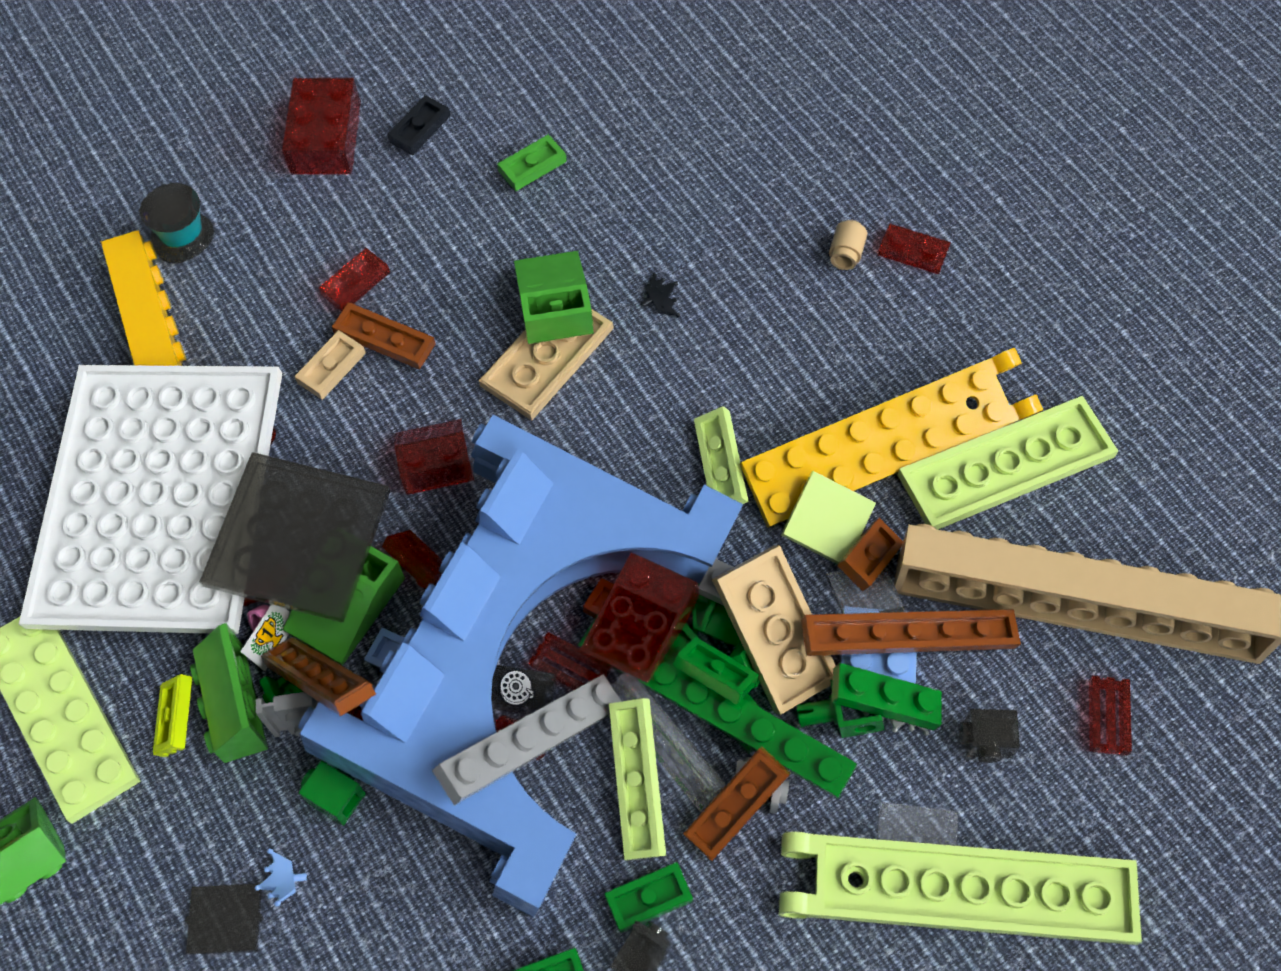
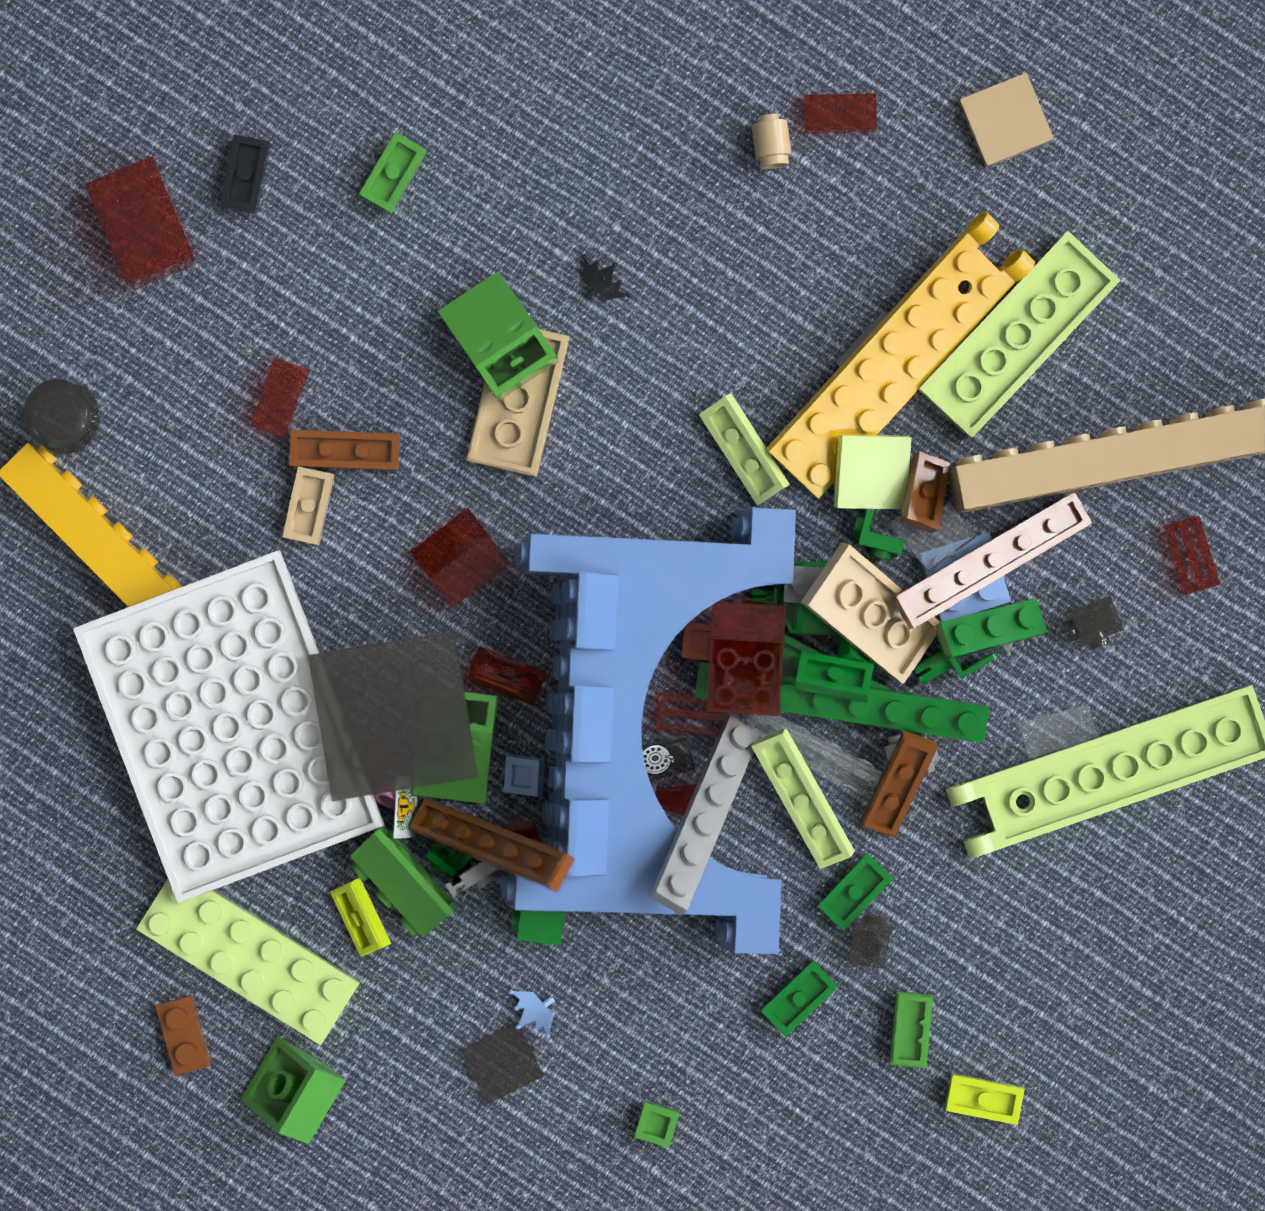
camera: 25 degrees left, 25 degrees up
none -> green bracket [852,509,905,561]
none -> tan tile [959,72,1054,168]

